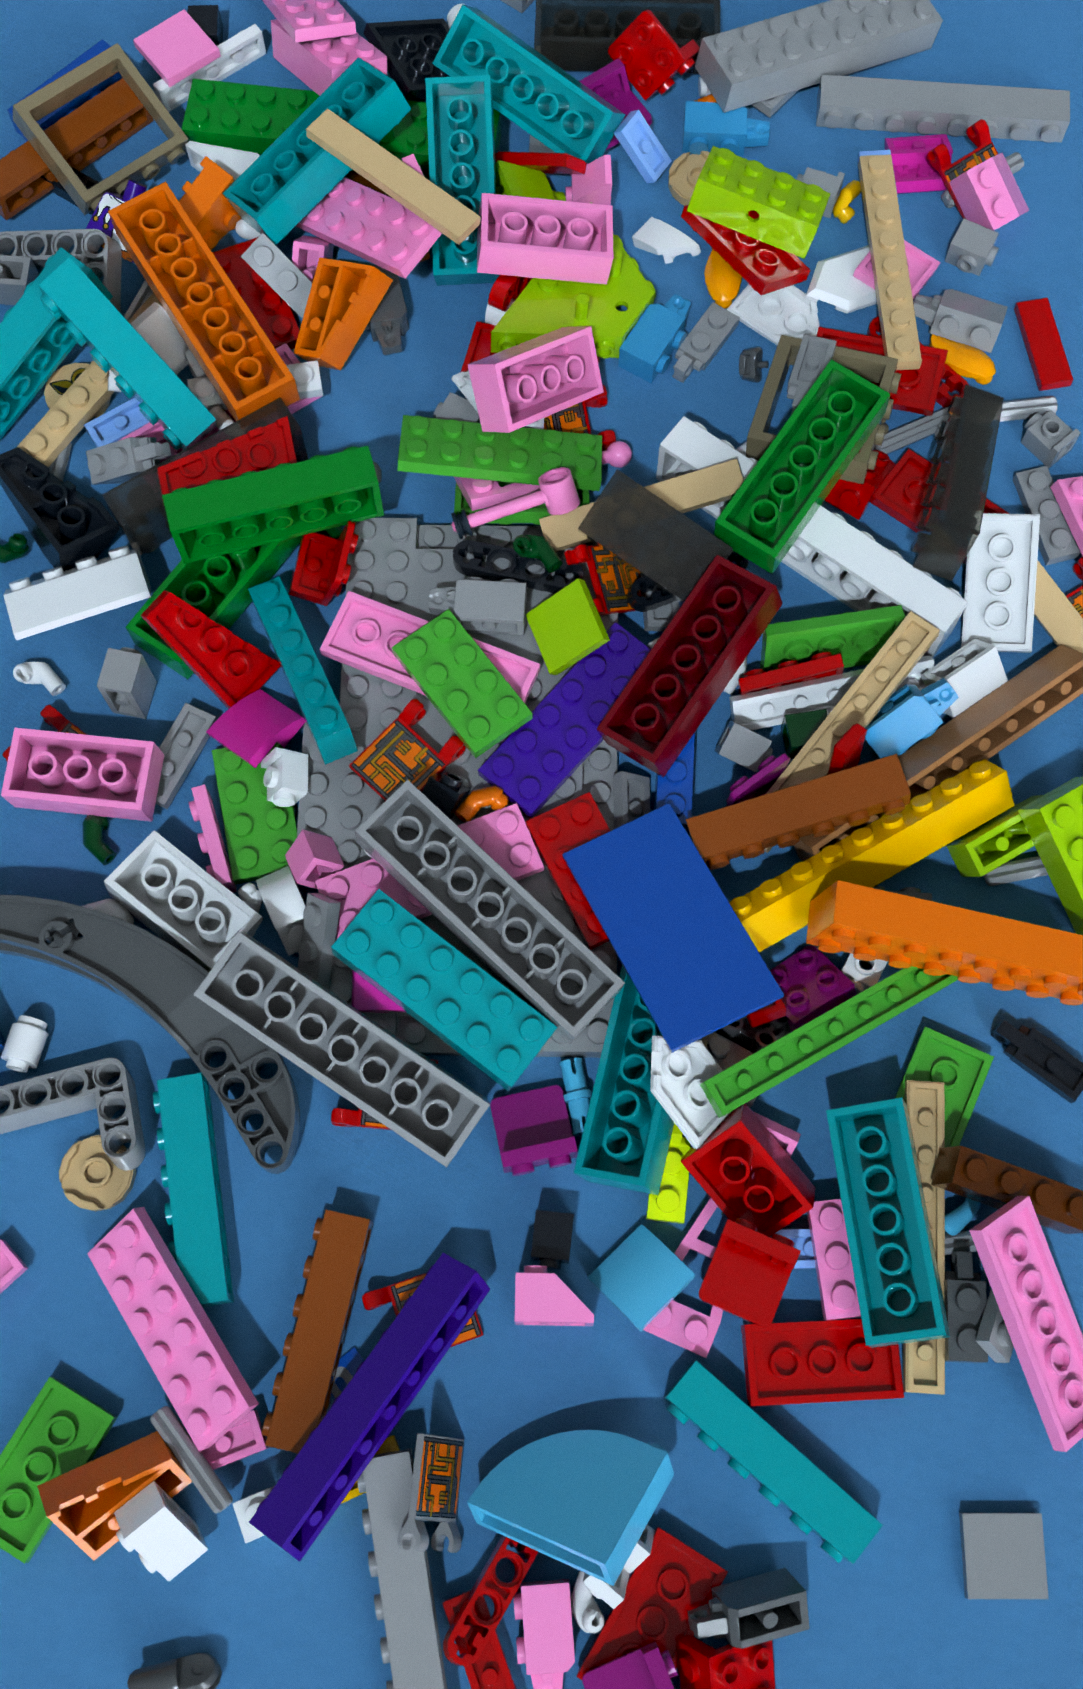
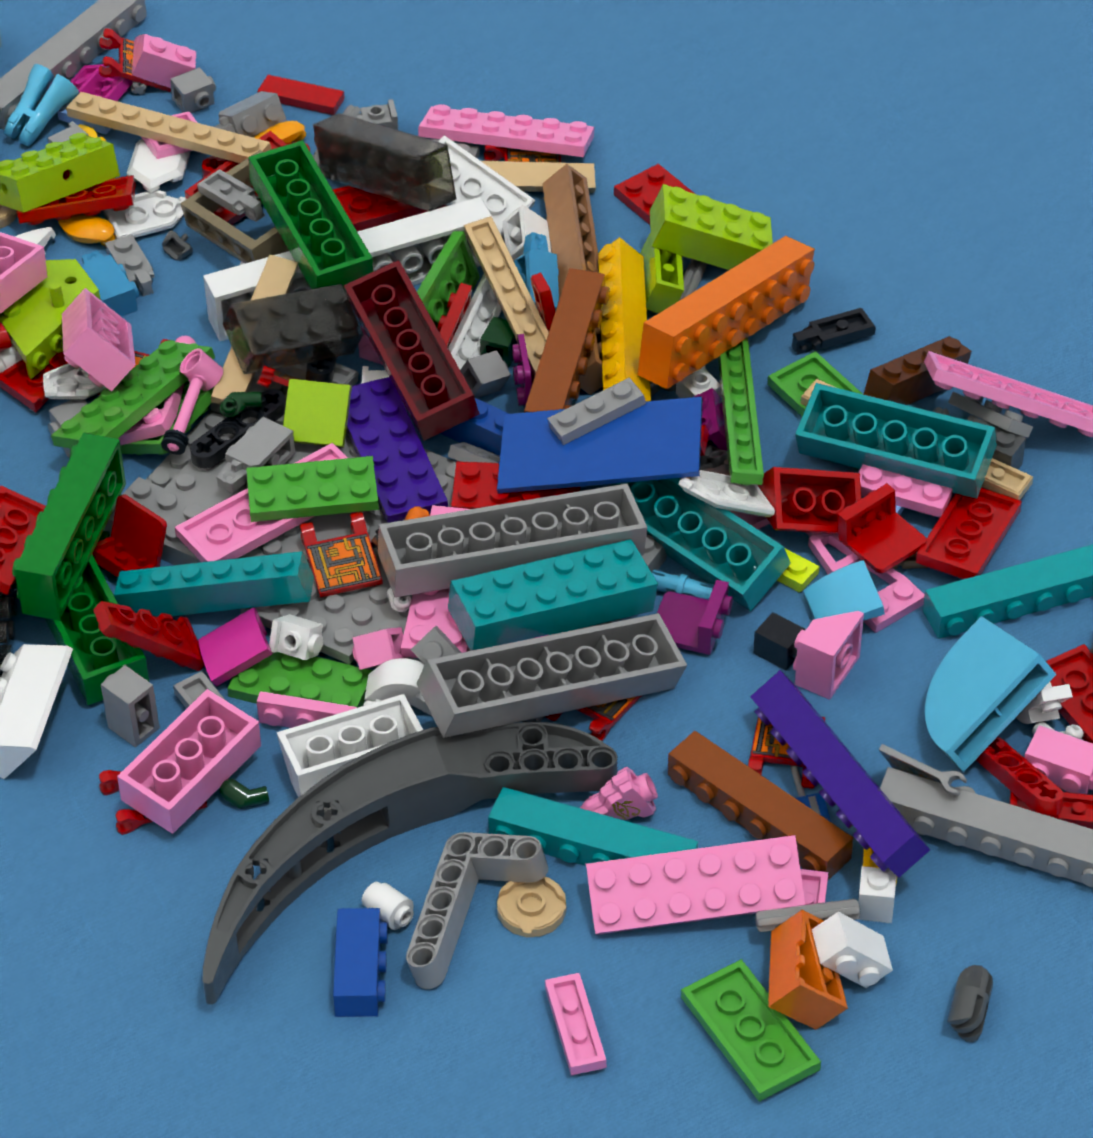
camera: 60 degrees left, 25 degrees down
white arm [13,662,66,696] -> none
none -> medium azure piece [4,64,79,147]
none -> light grey plate [547,377,646,445]
none -> bright pink rock [580,767,658,820]

